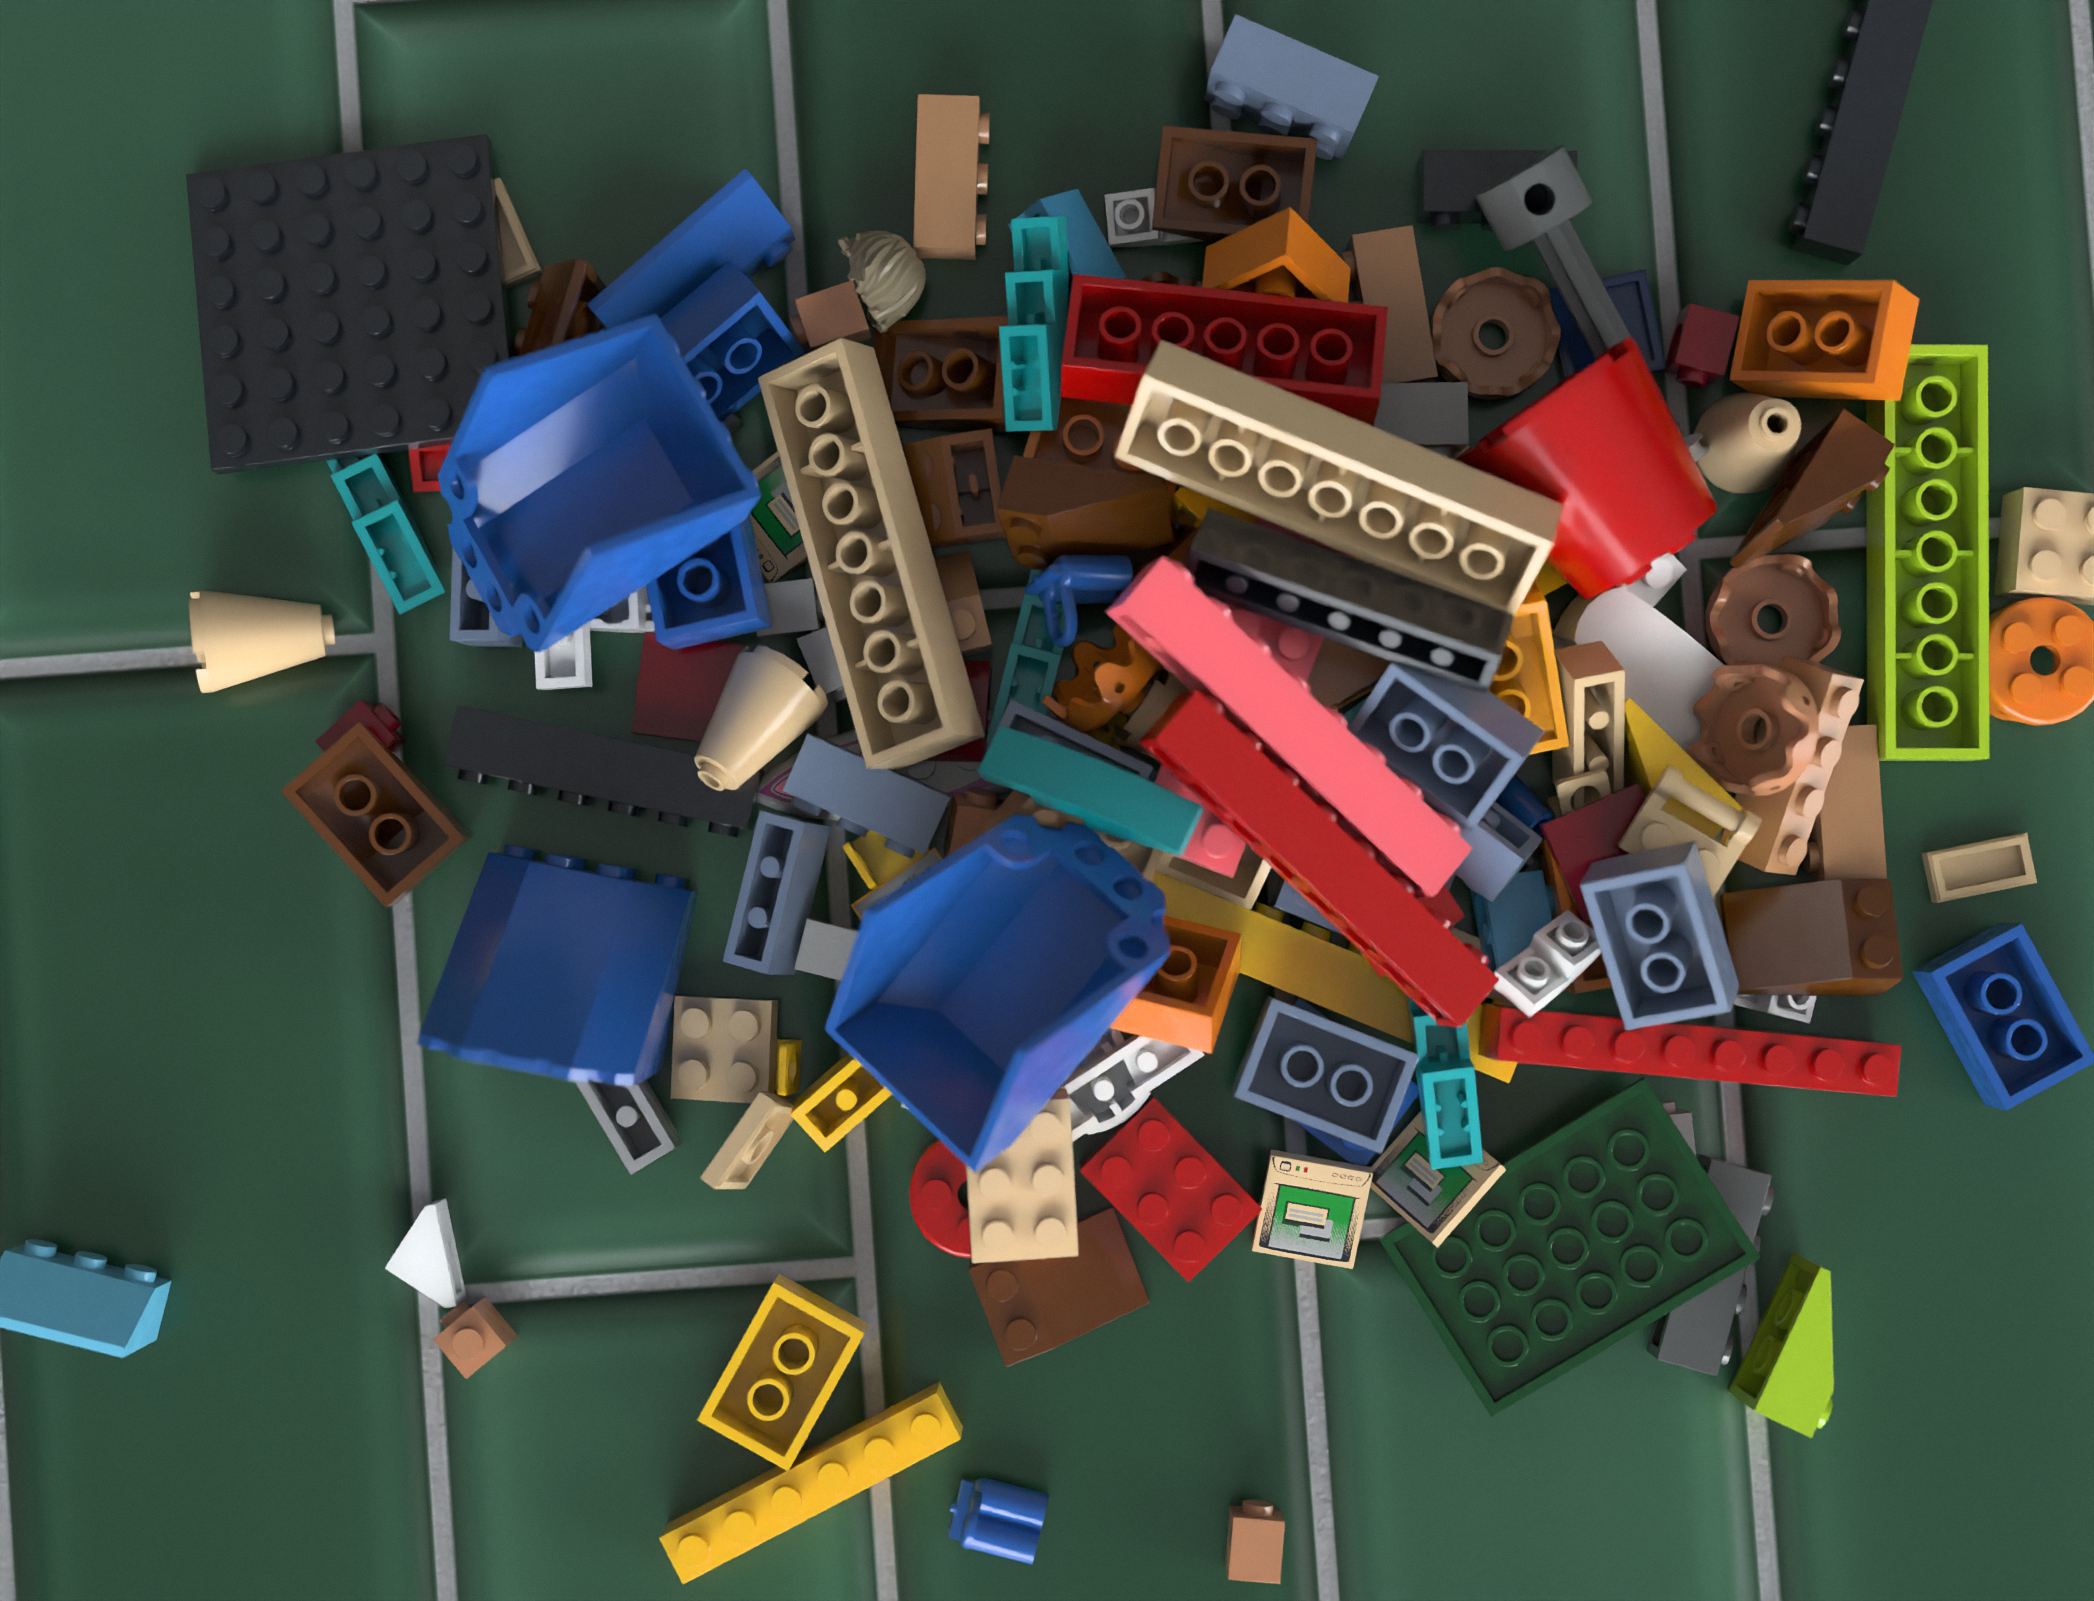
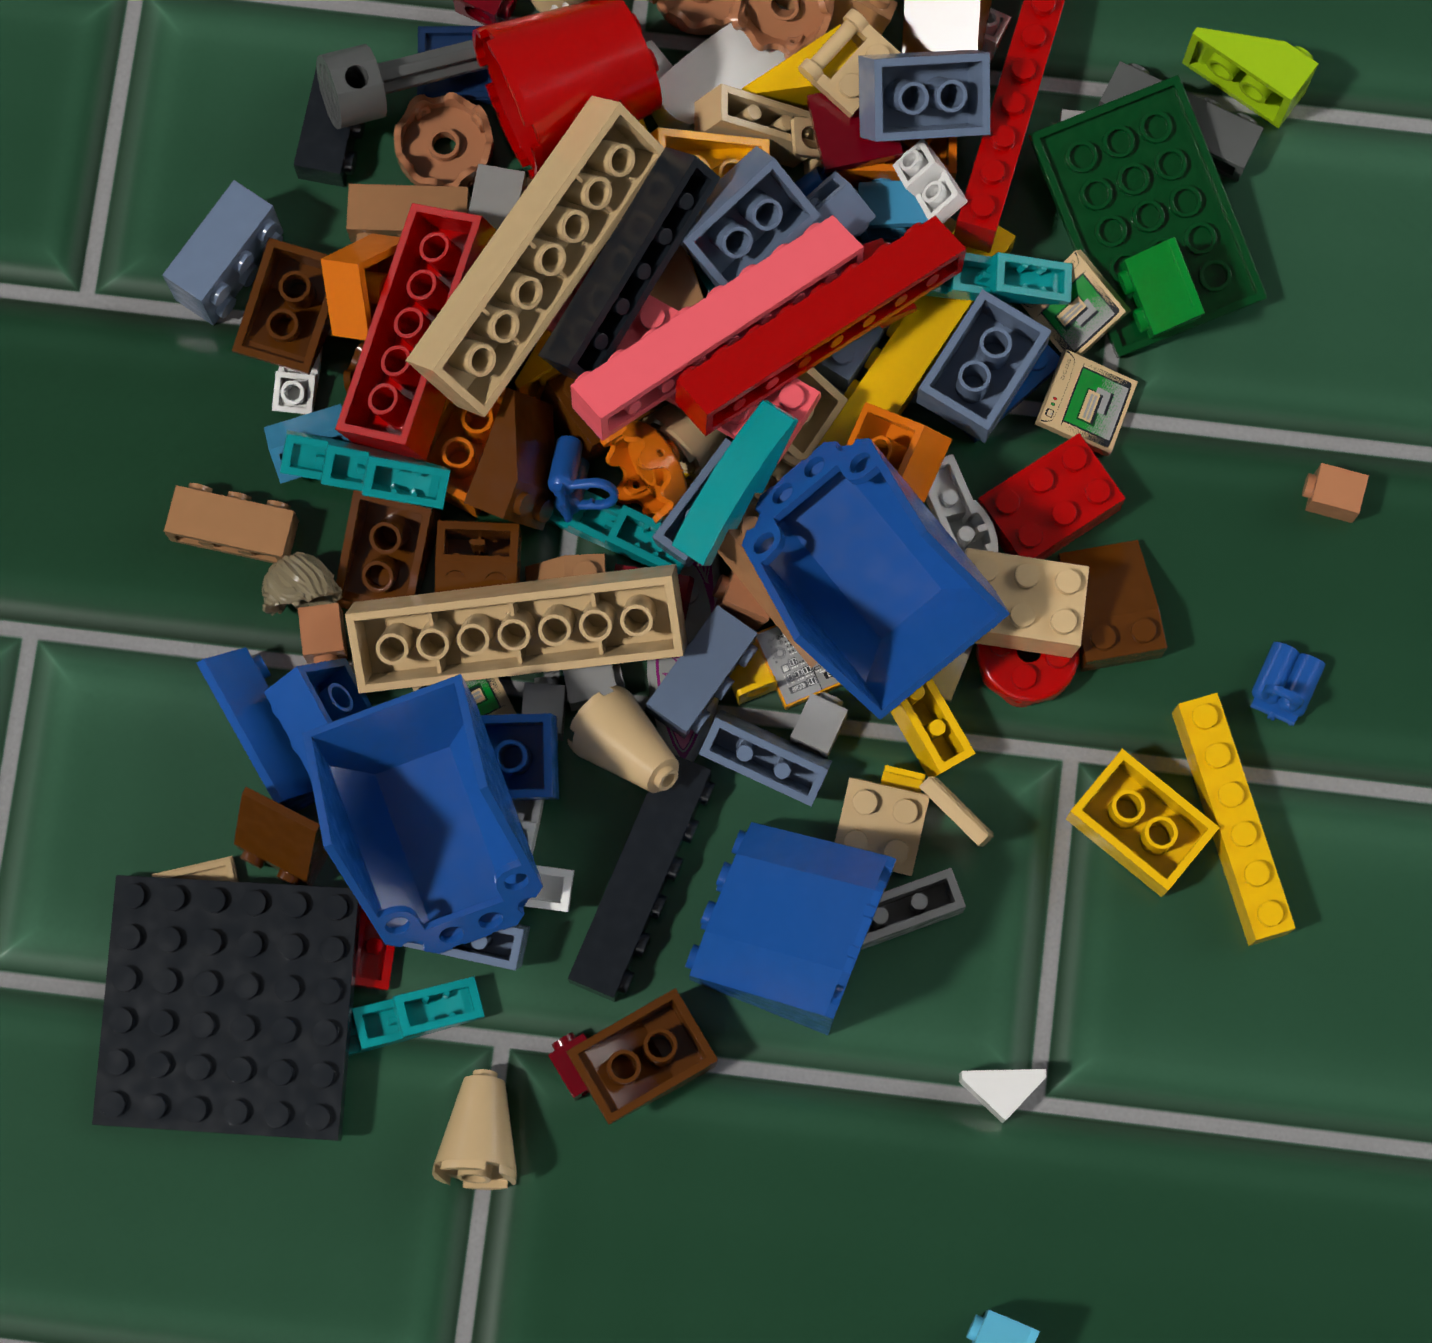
camera: 75 degrees left, 10 degrees down
nougat brick [433,1296,518,1379] -> none
dark red tile [631,631,747,742] -> none
none -> green slope [1118,237,1205,339]

